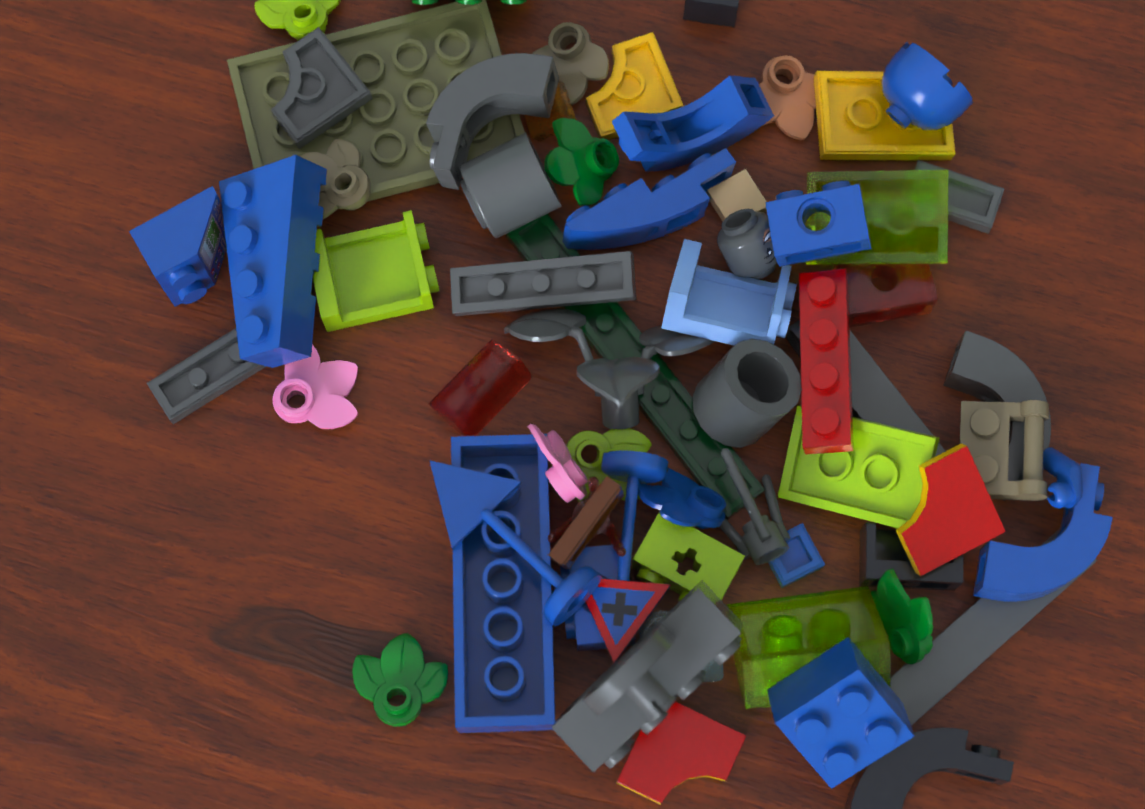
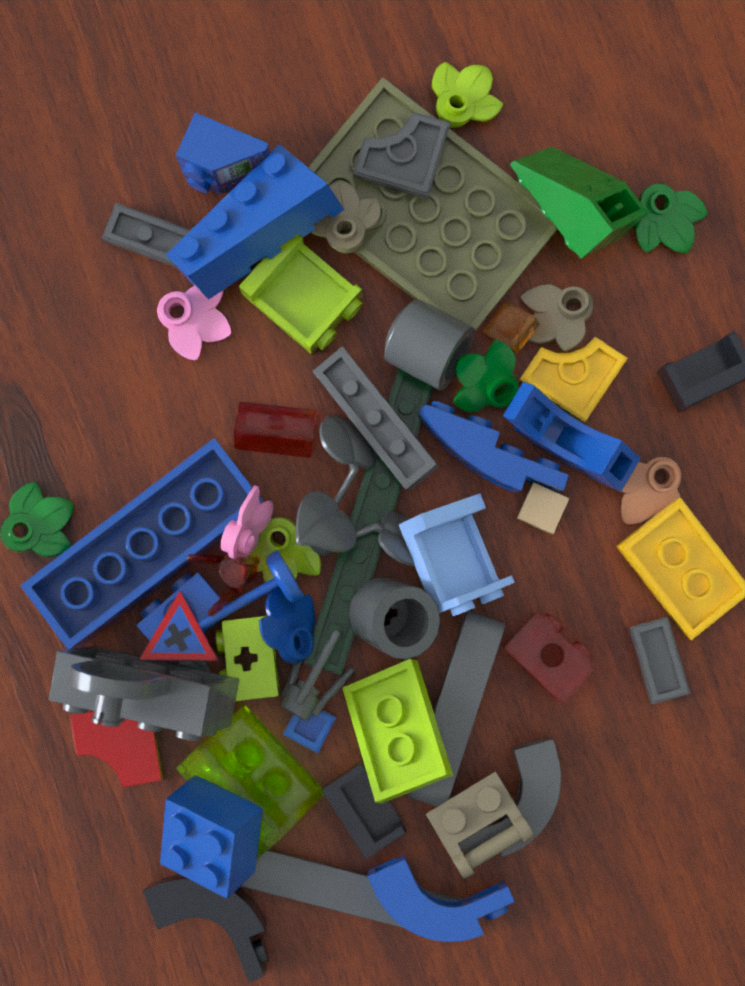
camera: 55 degrees right, 10 degrees up
dark grey arch [426,53,559,190] -> none
blue piece [429,460,602,627] -> none
reddish brown tile [548,476,624,570] -> none
dark grey head [717,208,777,279] -> none
blue brick [765,181,872,267] -> none
red plate [799,269,854,455] -> none
clear neon green slope [805,170,949,265] -> none
green plate [870,569,933,664] -> none
blue cylinder [881,42,973,130] -> none
red tile [896,444,1006,576] -> none
blue arm [1043,448,1083,509] -> none

